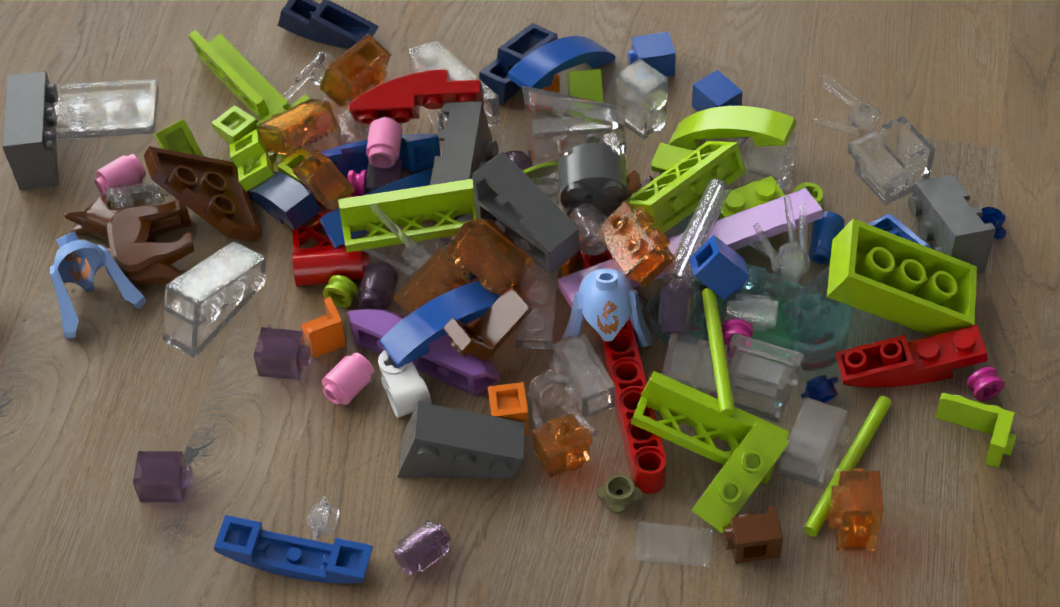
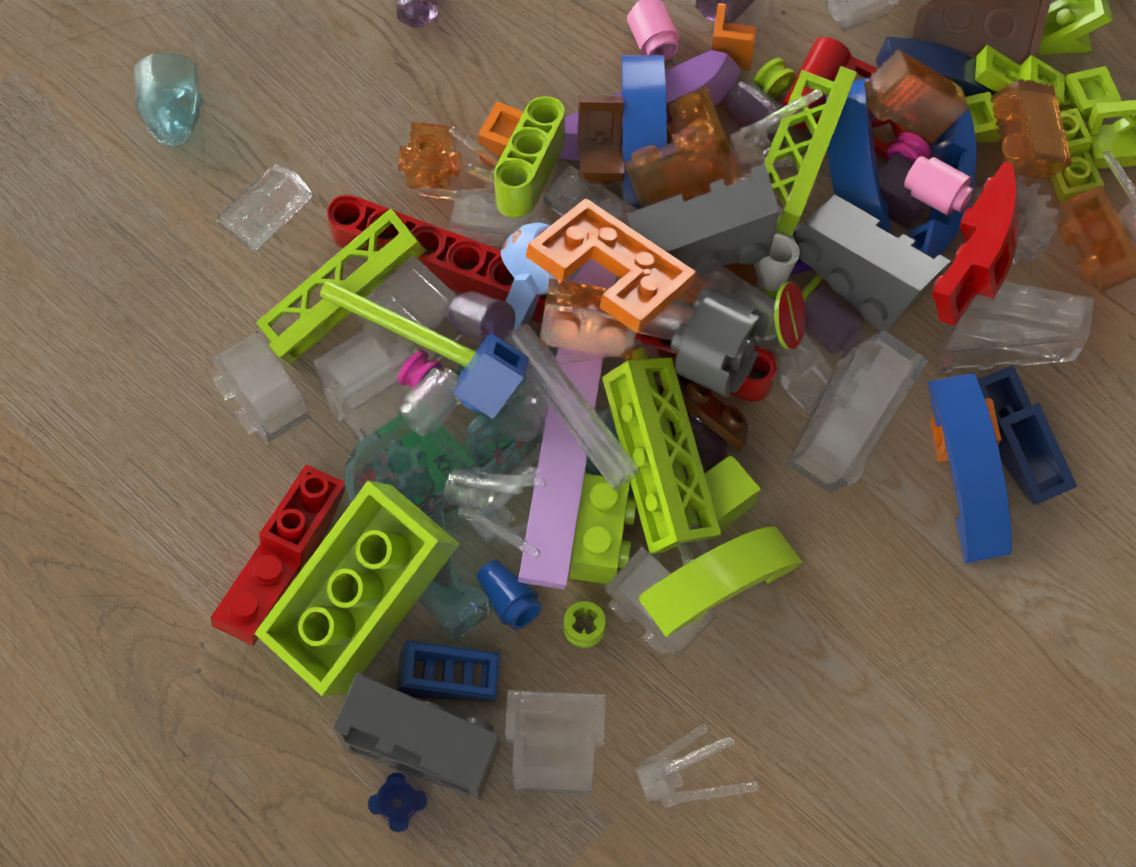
camera: 120 degrees right, 15 degrees up
white piece [378,350,432,418] -> none
dark grey wedge [397,401,525,479] -> none
lime slope [565,69,604,116] -> none
olive plate [597,473,642,514] -> none
clear brick [616,58,668,140] -> none
brick [627,31,676,81] -> none
lime plate [690,420,789,534] -> none
blue brick [692,70,743,112] -> none
reddish brown brick [723,505,783,564] -> none
clear blue plate [800,375,839,406] -> none
lime axle [803,396,892,537] -> none
clear orange brick [827,469,884,551] -> none
lime bracket [935,393,1016,468] -> none
dark pink bush [967,366,1005,401] -> none
none -> lime beam [494,96,566,218]
none -> orange plate [526,198,696,333]

